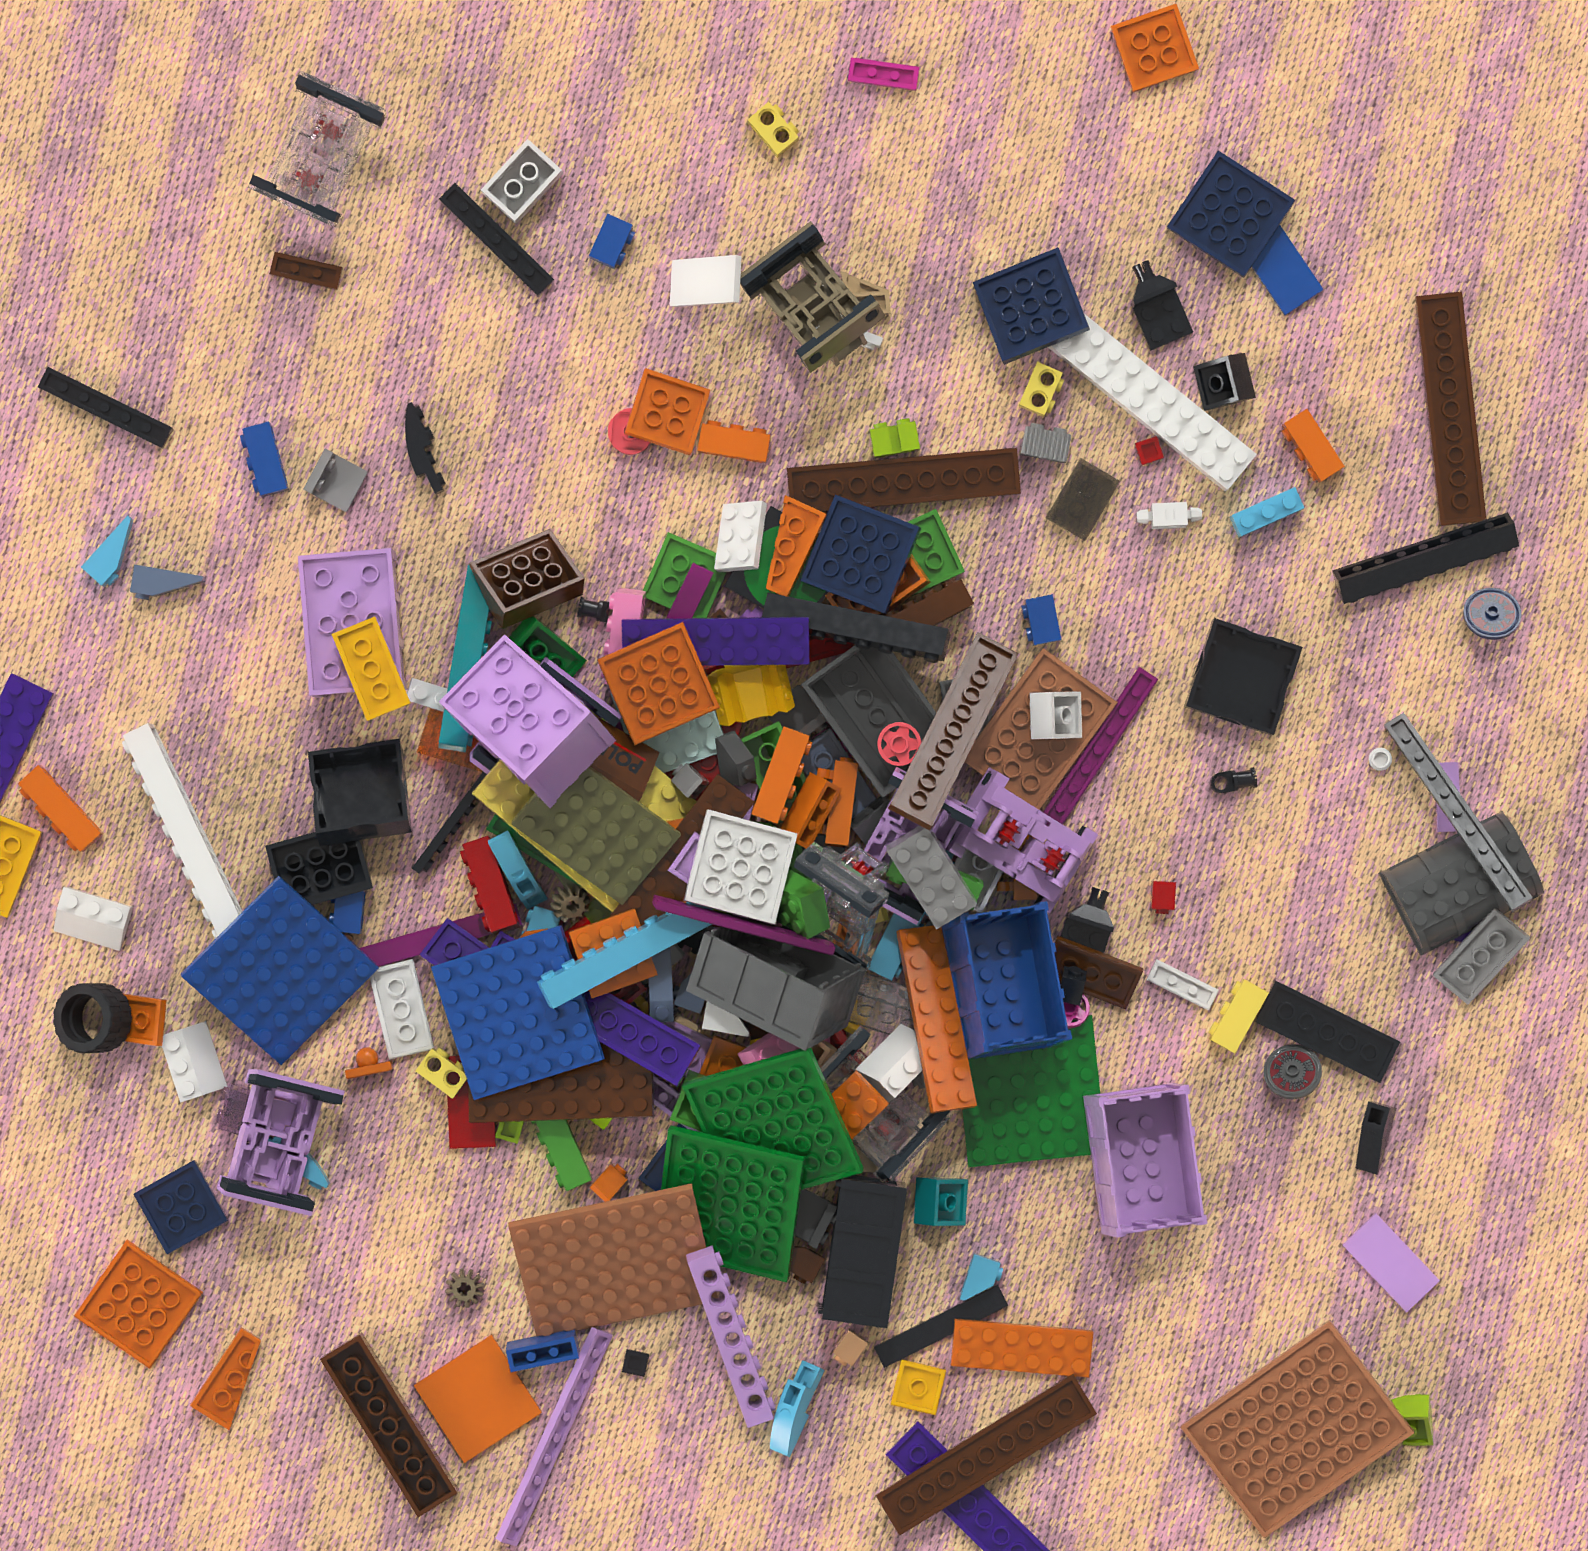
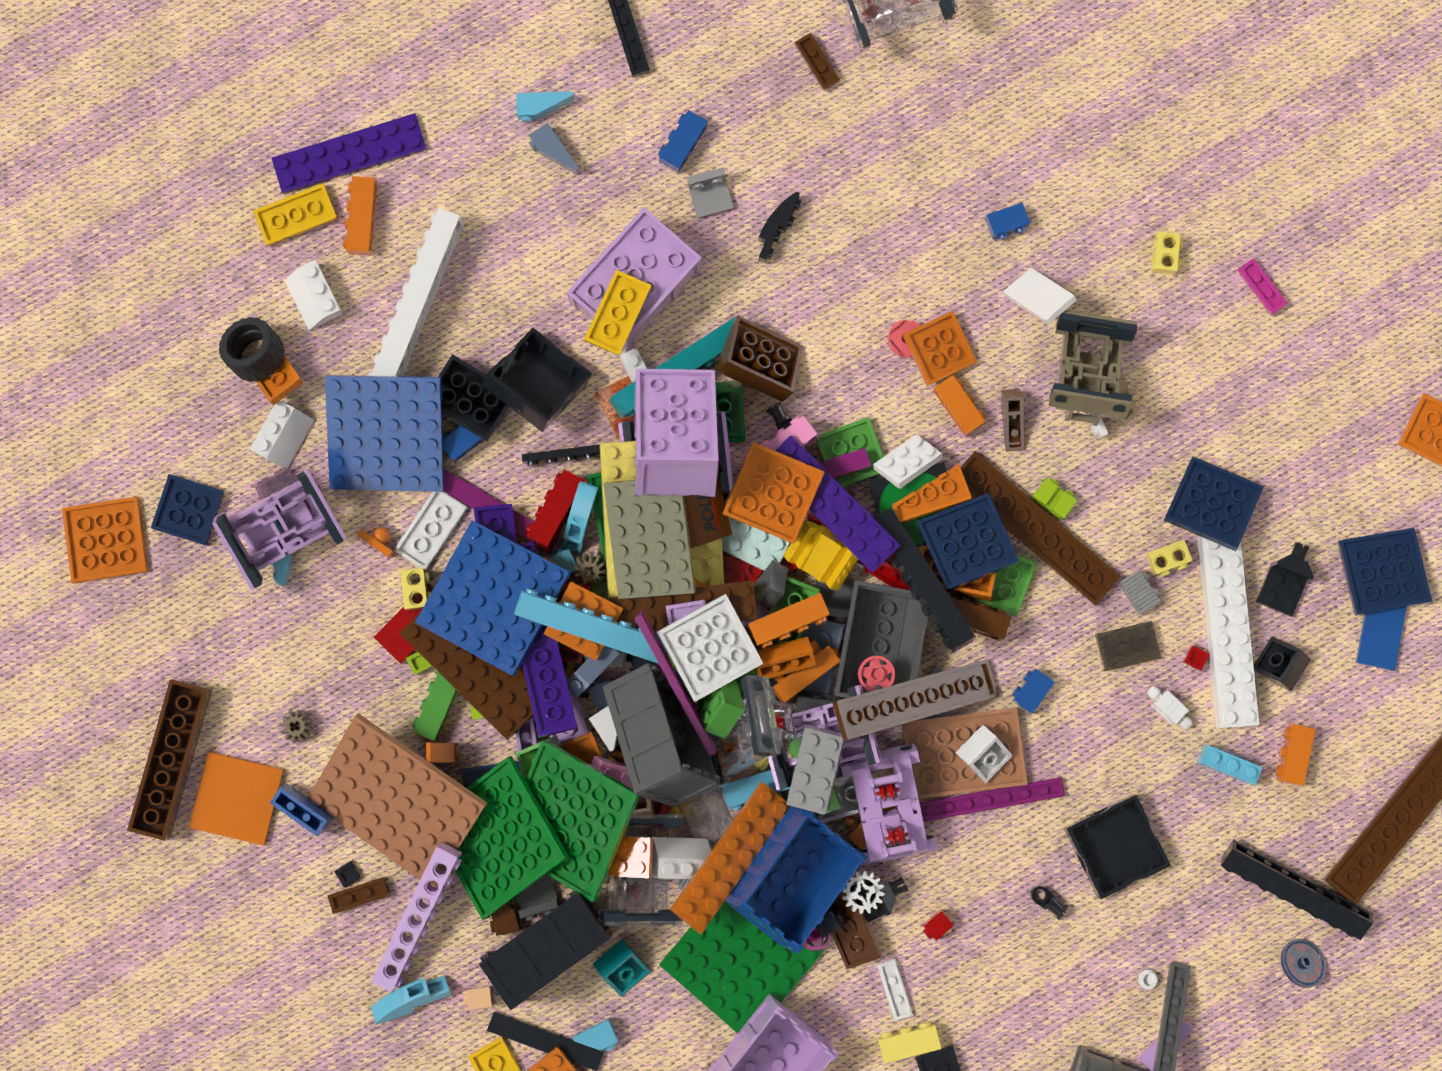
camera: 55 degrees right, 5 degrees down
orange wing [190,1327,261,1430] -> none
black plate [439,183,554,297] -> none
white brick [481,139,563,225] -> none
lavender plate [496,1327,613,1546] -> none
light grey slope [671,763,710,799] -> none
none -> reddish brown plate [327,877,390,914]
none -> white gear [842,870,885,914]
none -> reddish brown slope [1001,389,1025,452]

